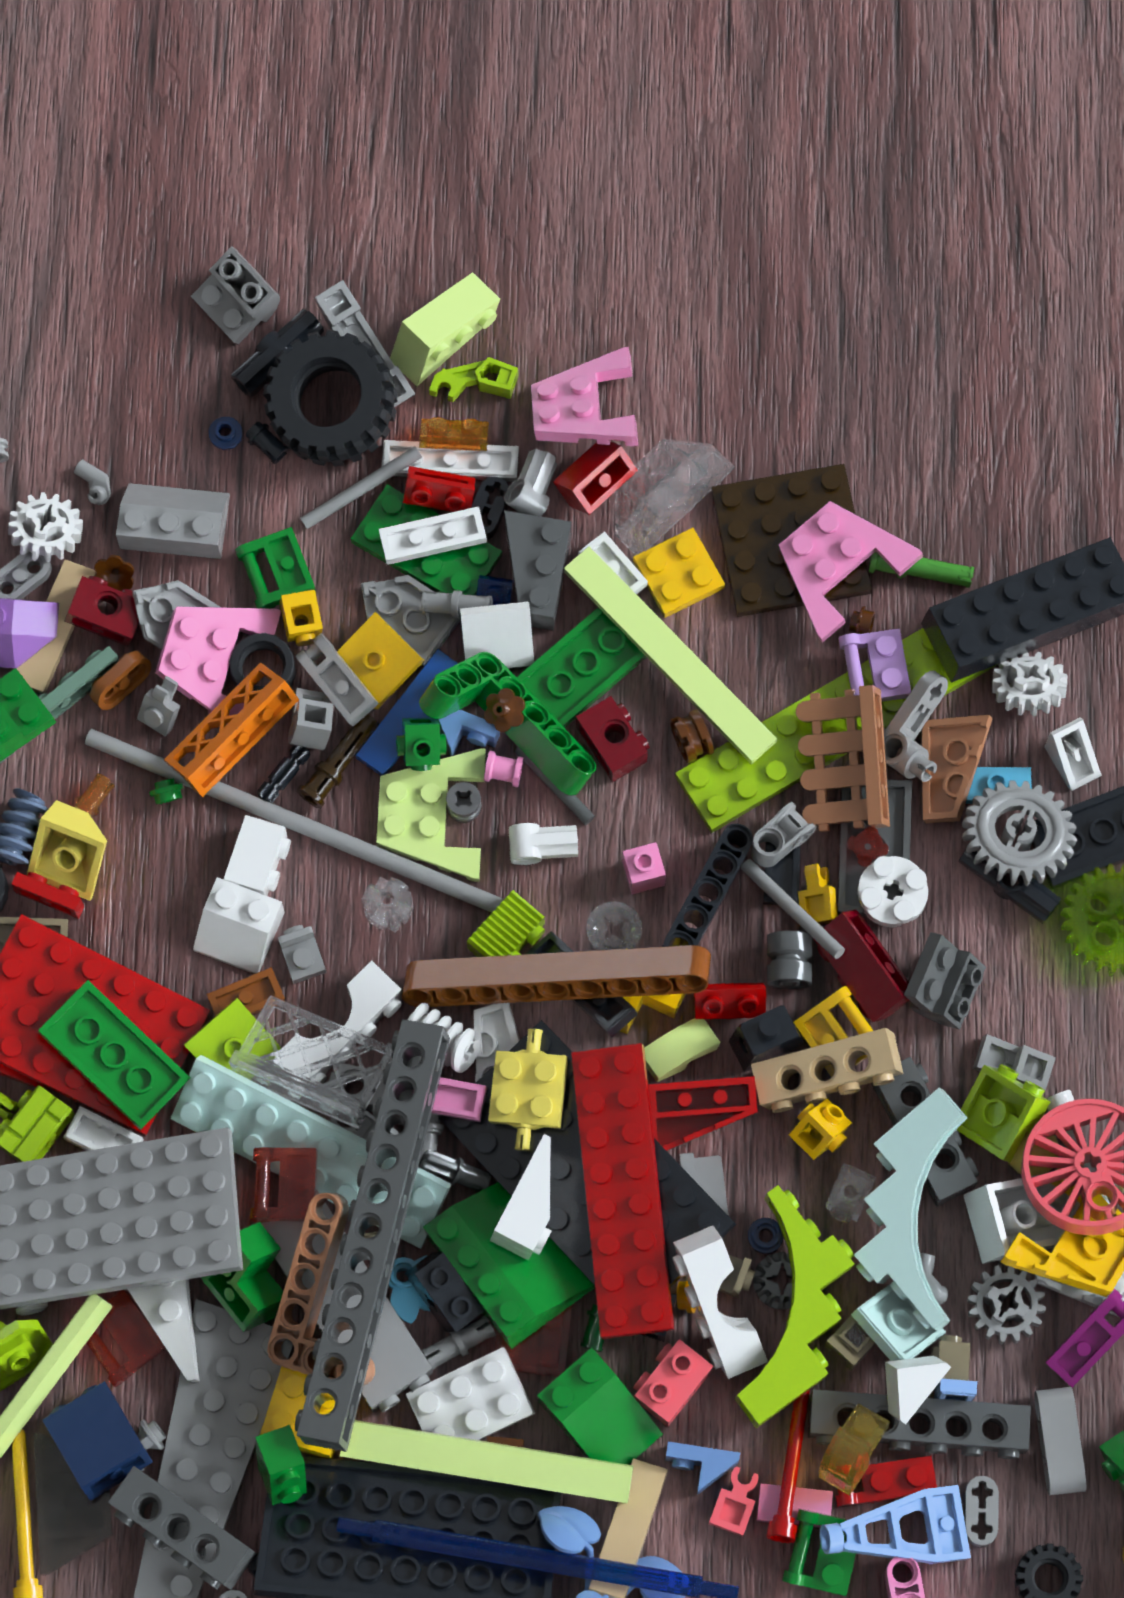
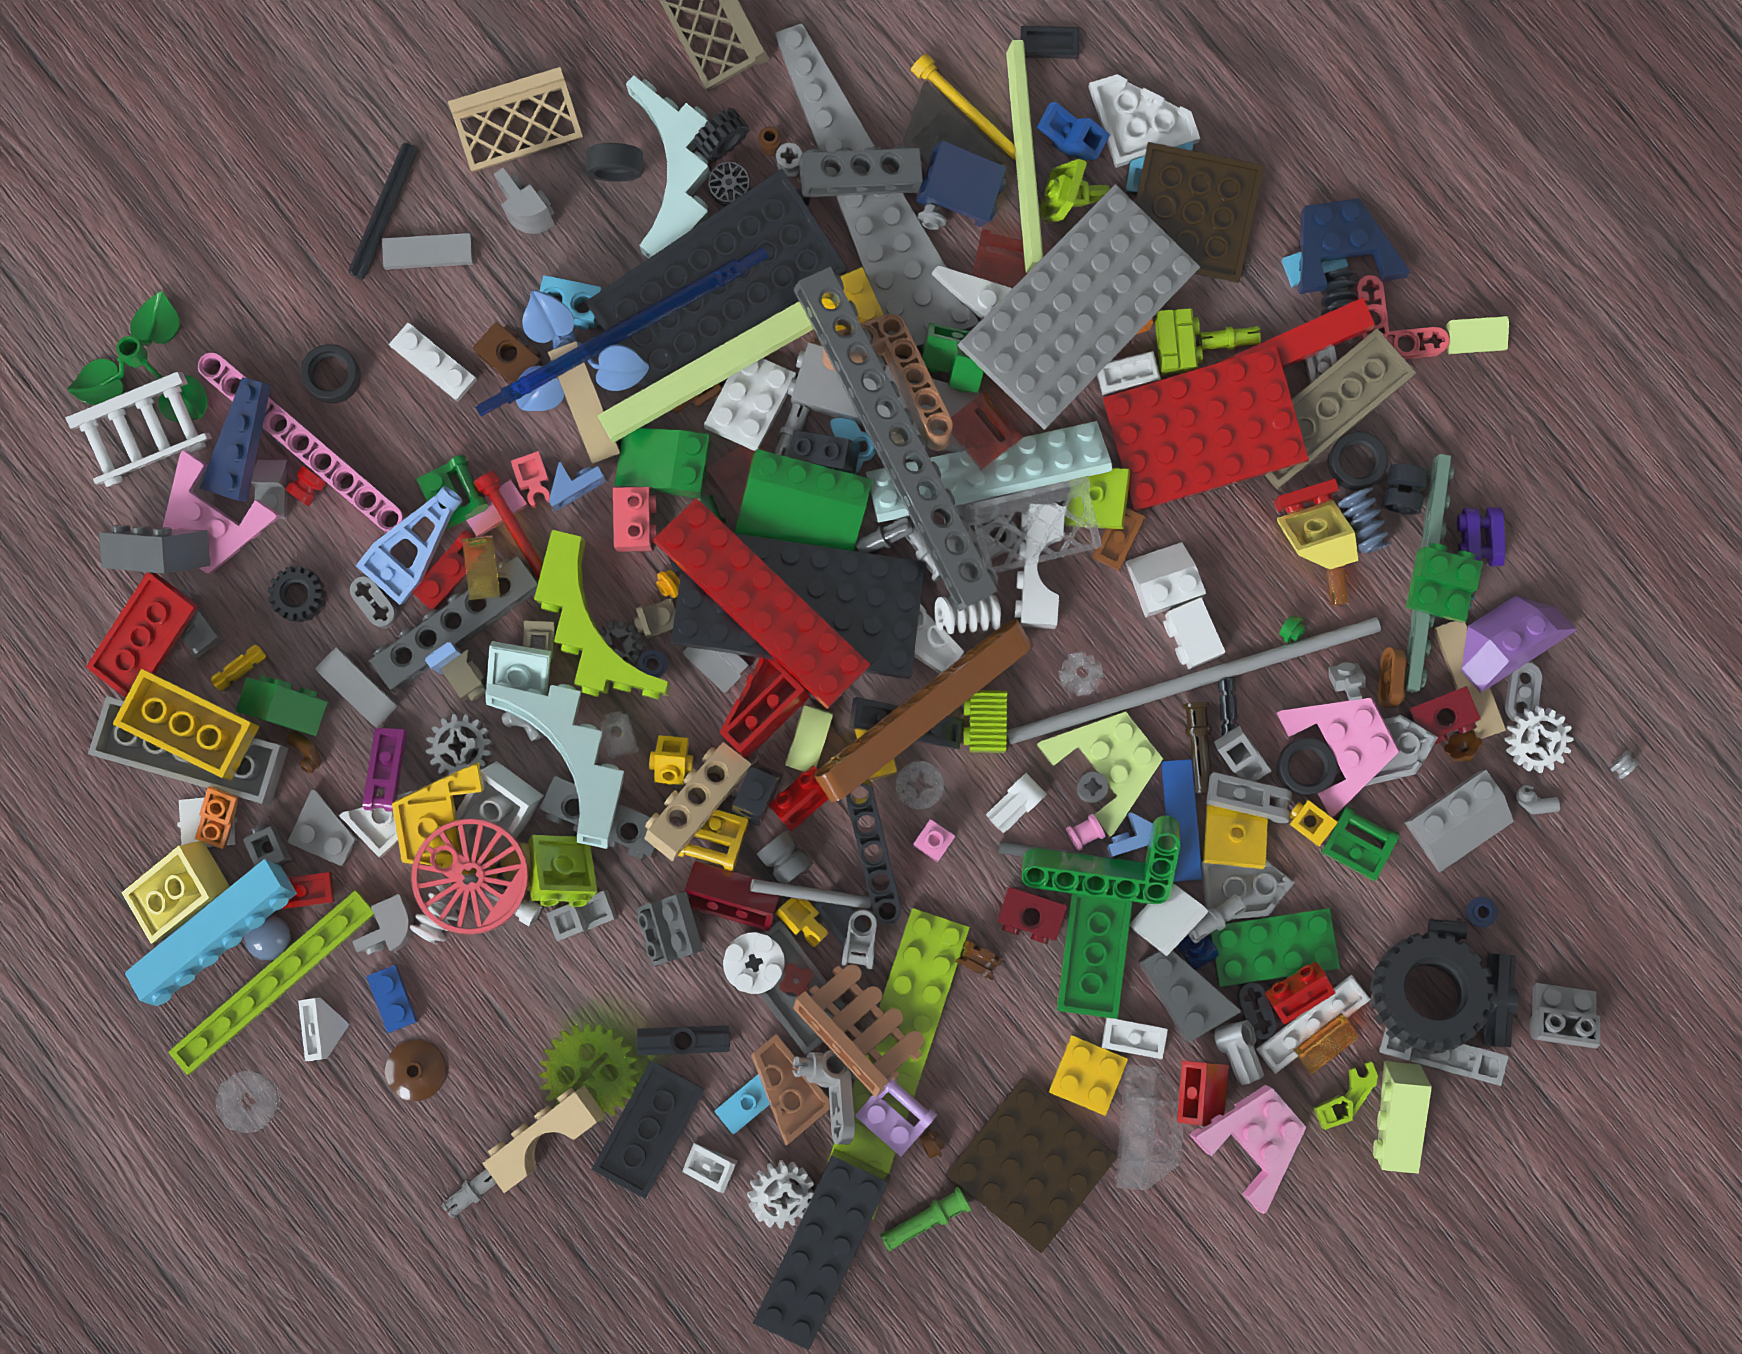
camera: 140 degrees right, 10 degrees up
green plate [37,980,191,1131] -> none
orange fence [164,662,299,797] -> none
green brick [255,1425,307,1505] -> none
light grey bracket [278,925,327,984] -> none
light grey bar [300,446,422,529] -> none
white plate [379,506,487,565] -> none
green brick [396,717,446,771] -> none
bright pink tile [412,1077,487,1122] -> none
reddish brown plant [484,688,525,732] -> none
light yellow plate [488,1029,568,1151] -> none
white slope [490,1134,551,1261] -> none
yellowish green tile [564,546,777,765] -> none
white arch [672,1225,768,1379] -> none
bright pink wing [779,501,923,643] -> none
white slope [885,1356,951,1425] -> none
light grey gear [962,780,1077,886] -> none

